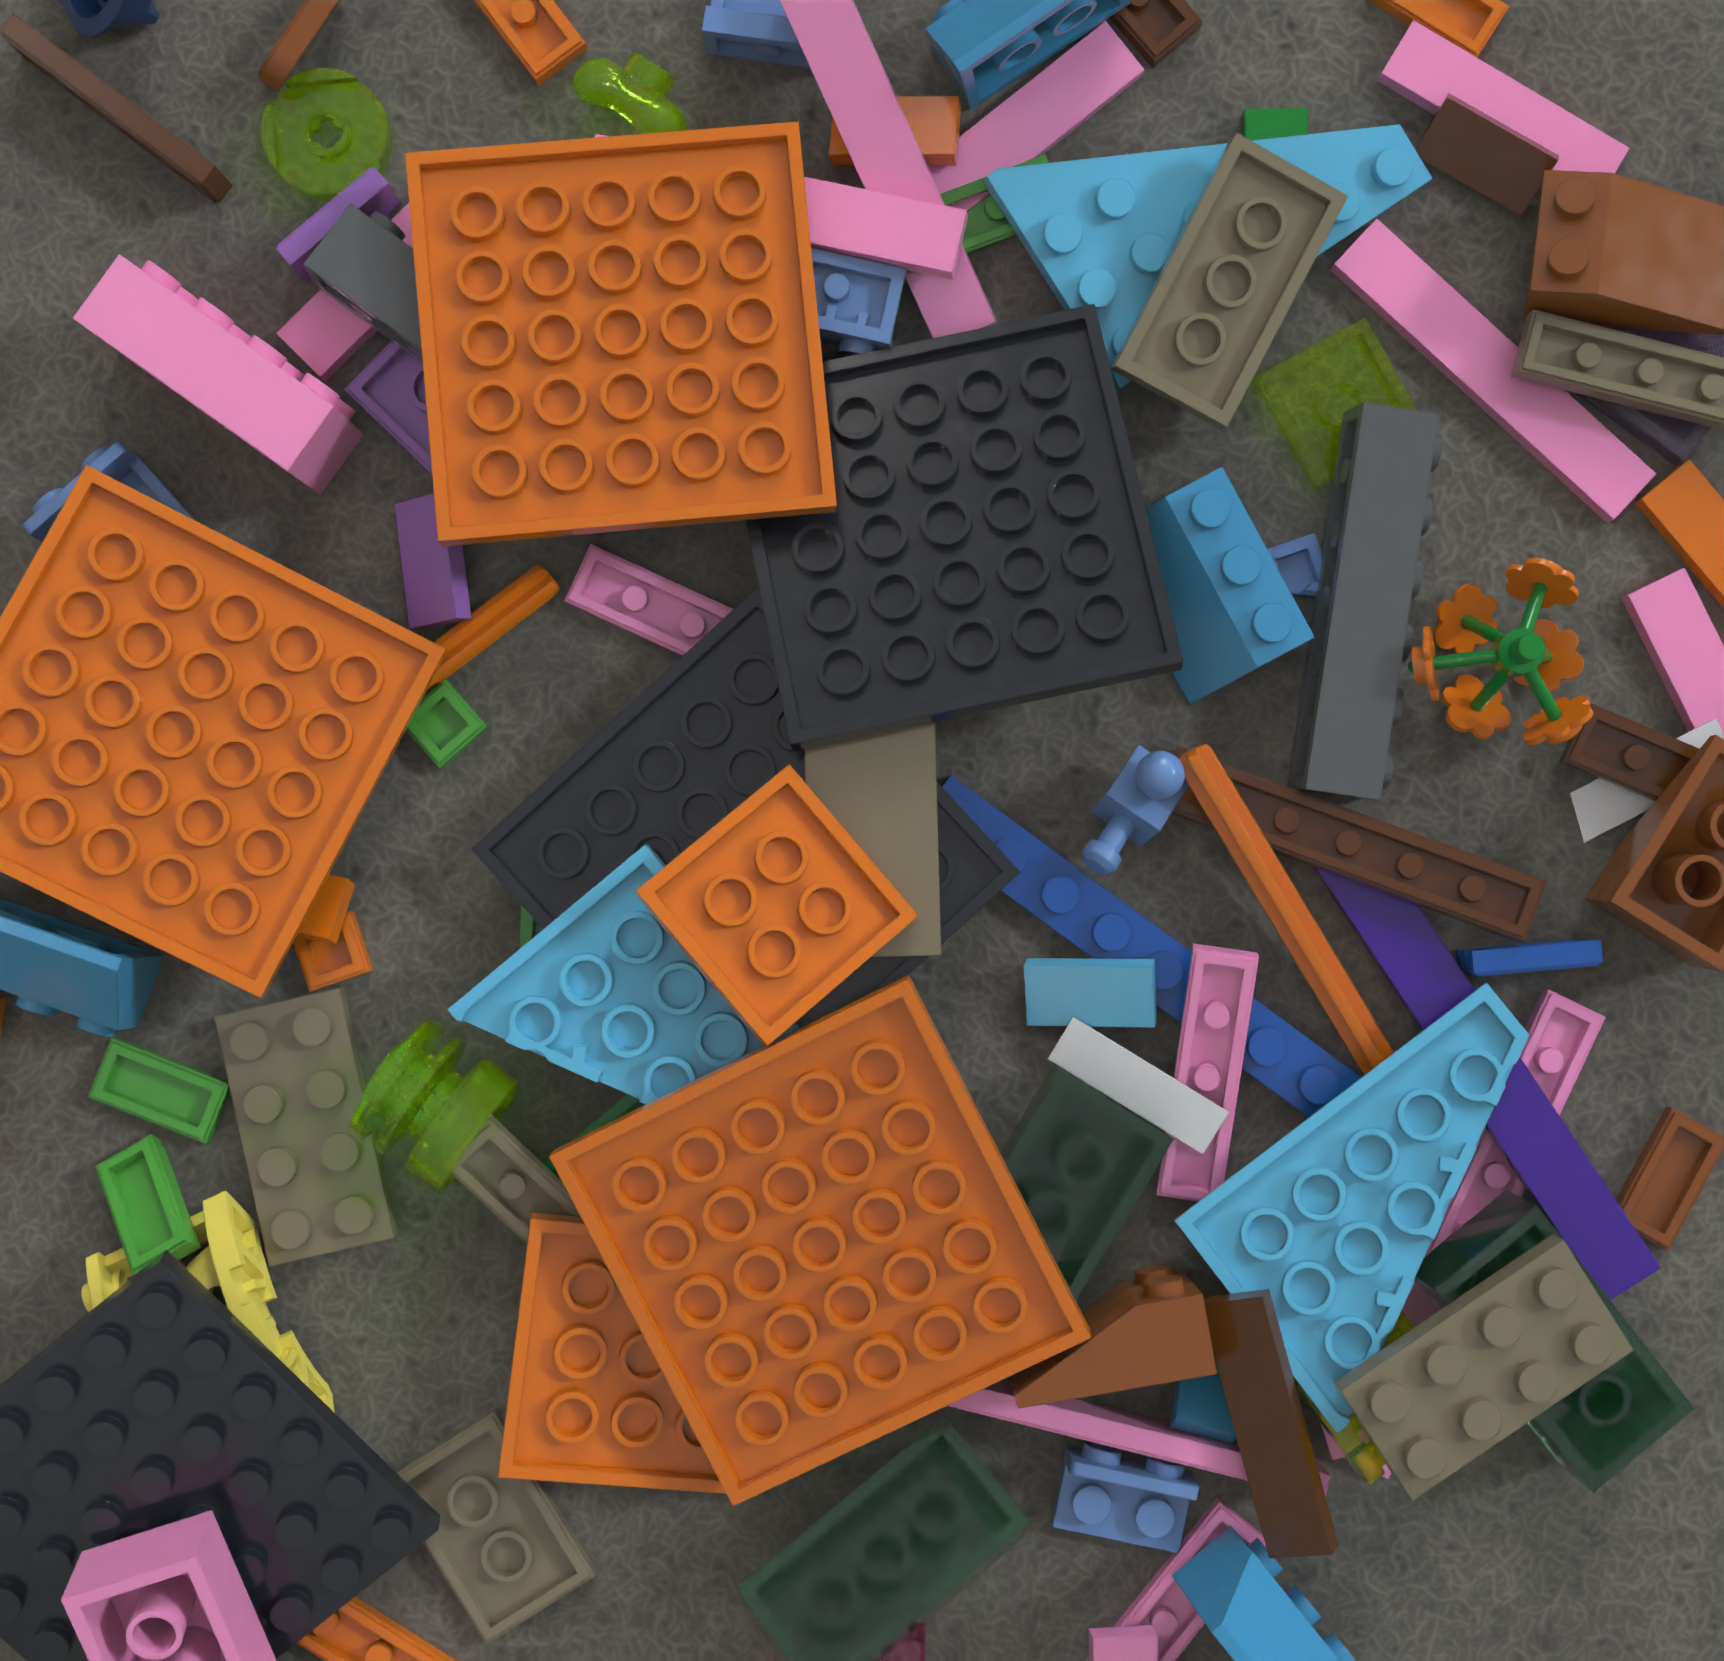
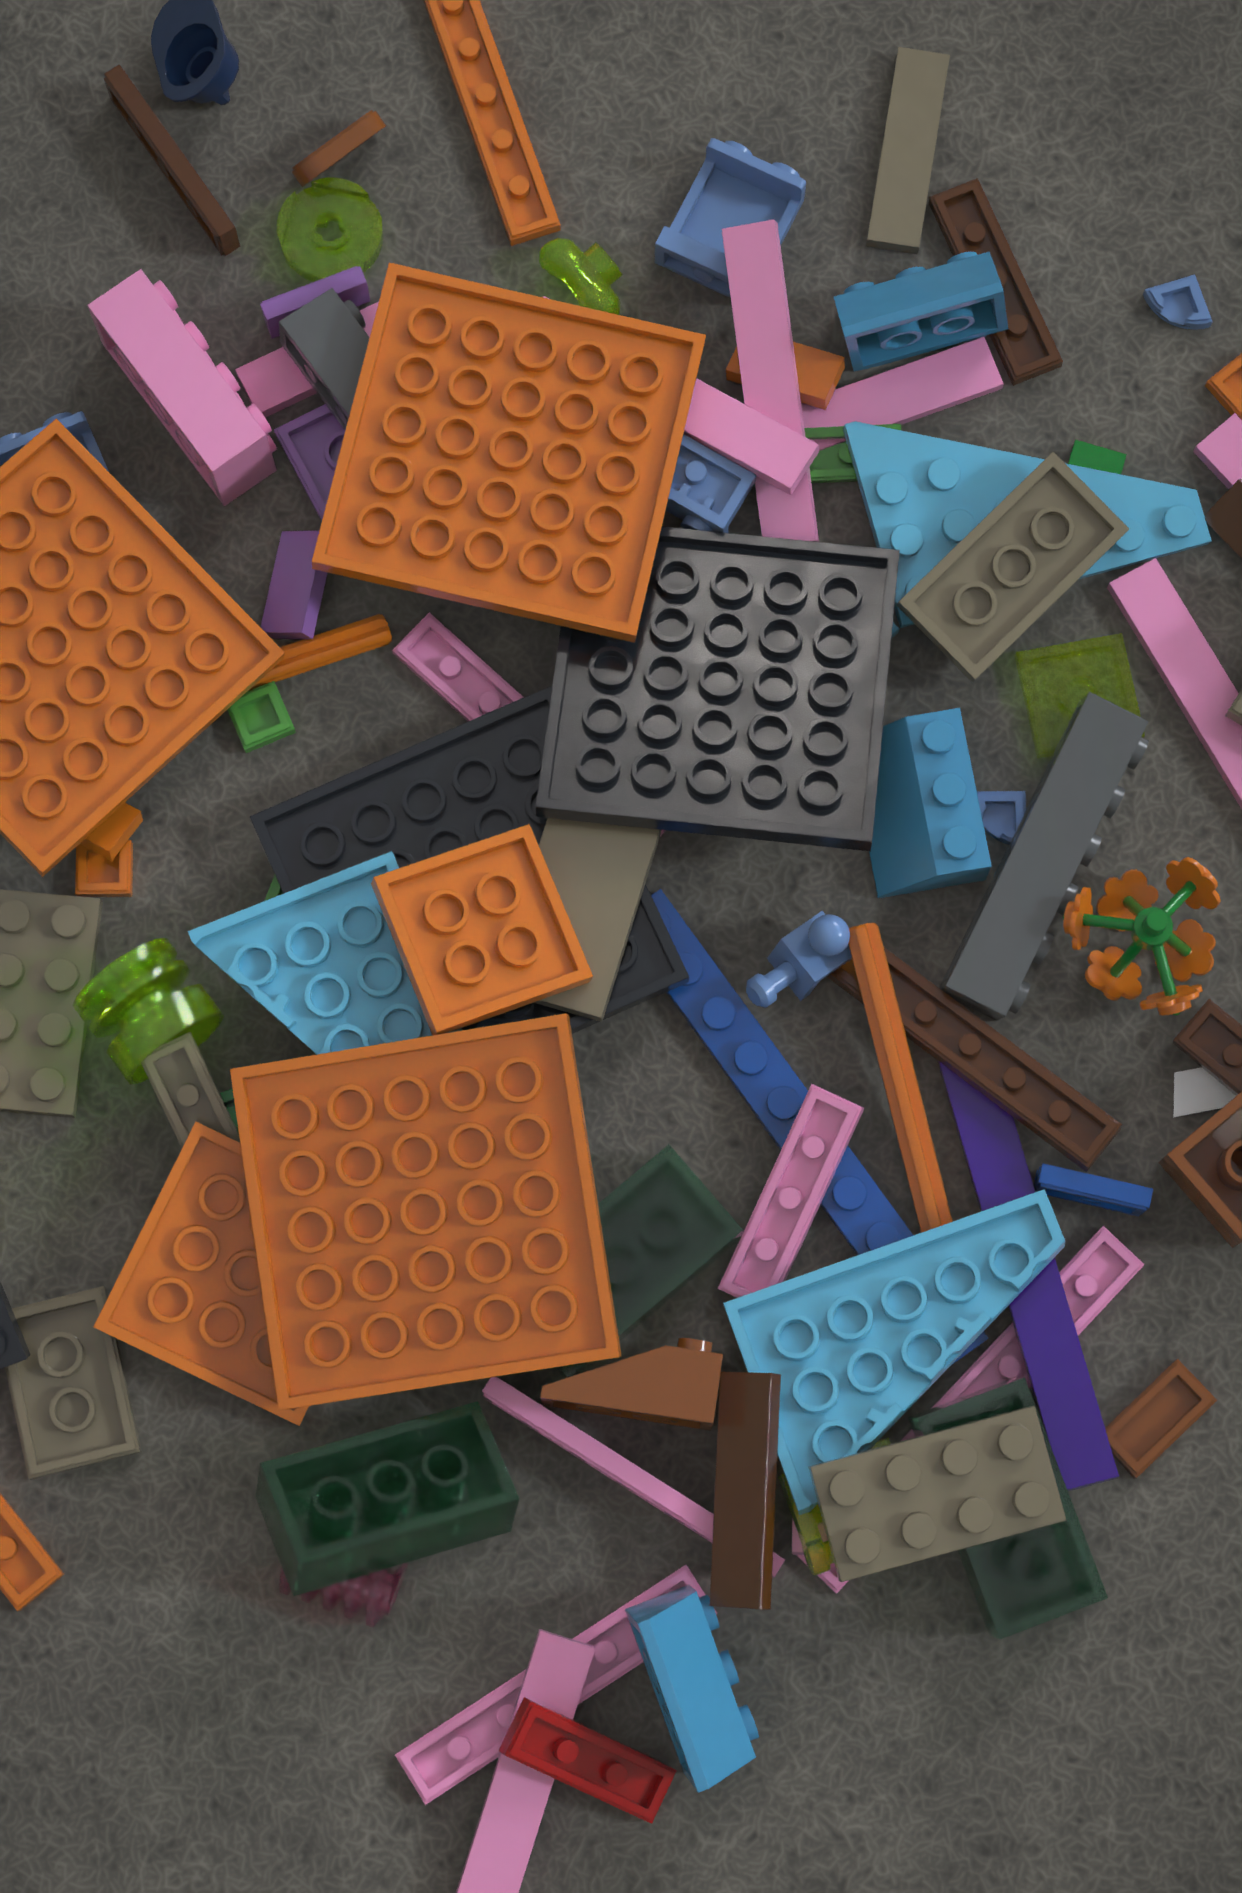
camera: 20 degrees right, 10 degrees down
medium azure tile [1024,958,1157,1028] -> none
white sticker [1048,1017,1229,1154] -> none
medium blue bracket [1051,1441,1199,1554] -> none
dark azure tile [1170,1369,1237,1445] -> none

